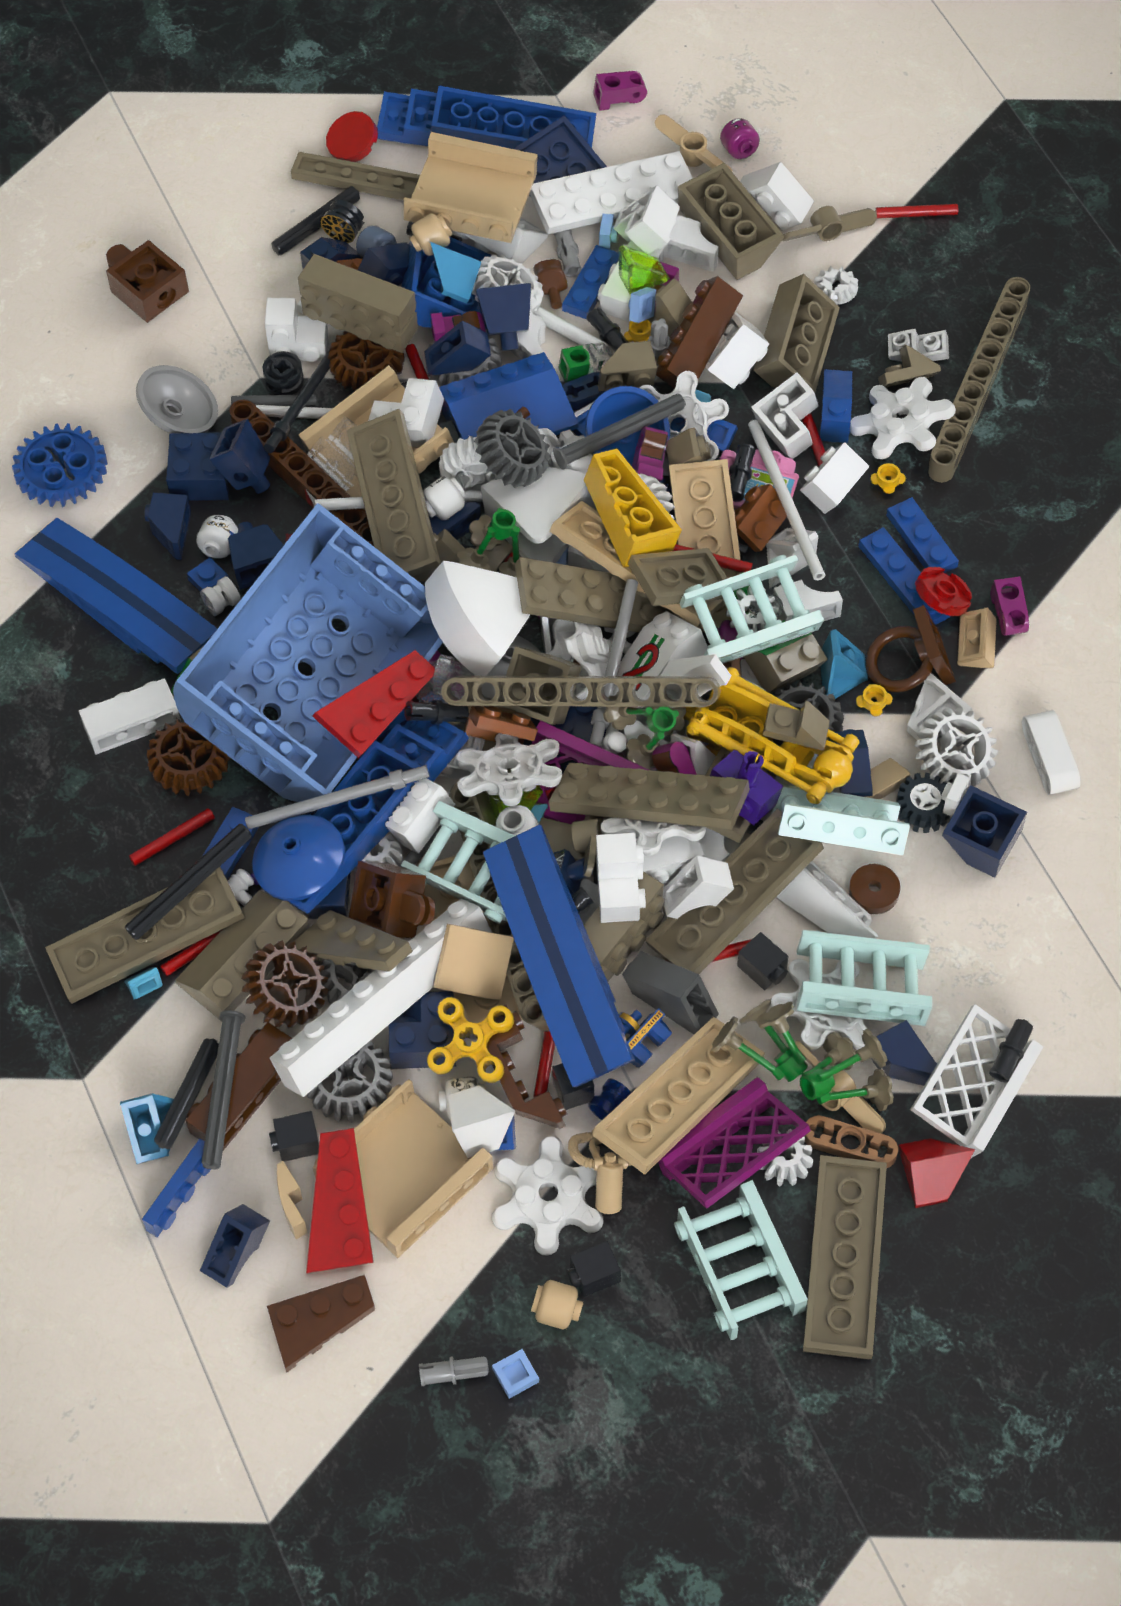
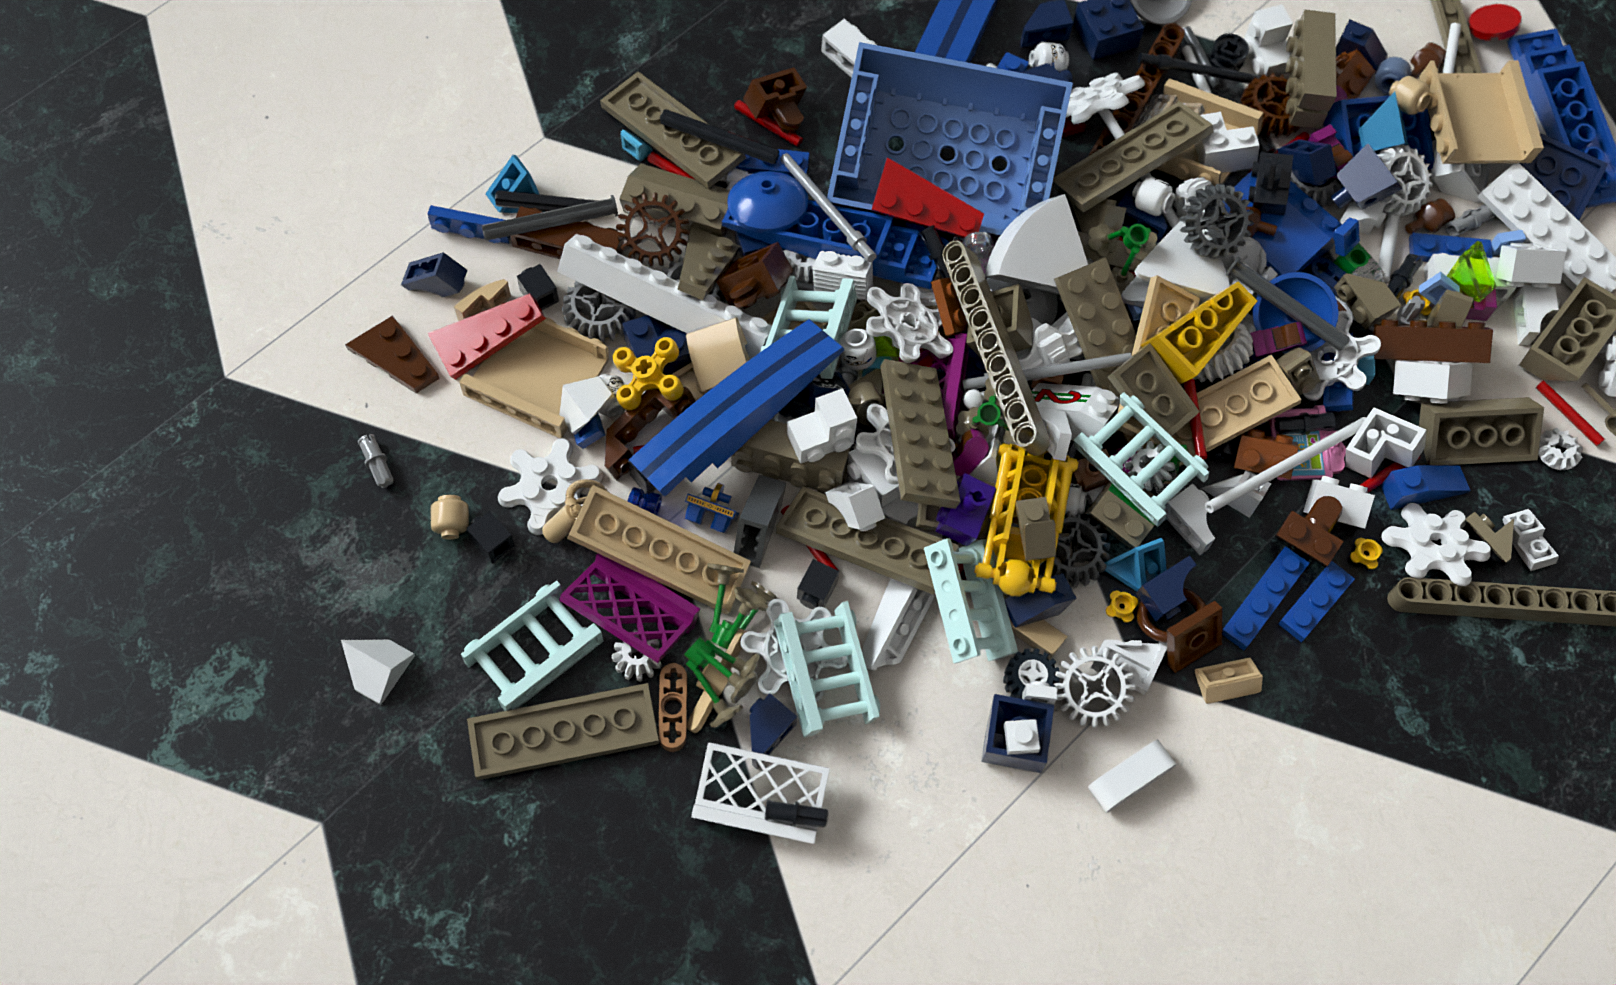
camera: 65 degrees right, 5 degrees up
reddish brown gear [146,717,230,796] -> none
dark blue torso [209,419,271,494] -> none
black axle [271,186,360,255] -> none
black wheel [321,200,365,243] -> none
dark blue slope [358,242,410,286] -> none
light blue plate [492,1349,539,1399] -> none
reddish brown piece [849,864,900,914] -> none
slope [898,1138,975,1208] -> none
red tile [915,567,972,616] -> none
magenta leg [990,576,1029,636] -> none
none -> white slope [341,640,415,705]
none -> reddish brown brick [743,67,807,134]
none -> white plate [1004,719,1040,755]
none -> white plate [1066,73,1145,124]
none -> dark blue arch [1136,556,1196,622]
none -> black brick [1248,152,1293,215]
none -> reddish brown brick [1275,496,1344,567]
none -> blue plate [1333,217,1360,257]
none -> reddish brown piece [1410,42,1446,79]
none -> white bar [1443,23,1461,73]
none -> red piece [1535,380,1605,447]

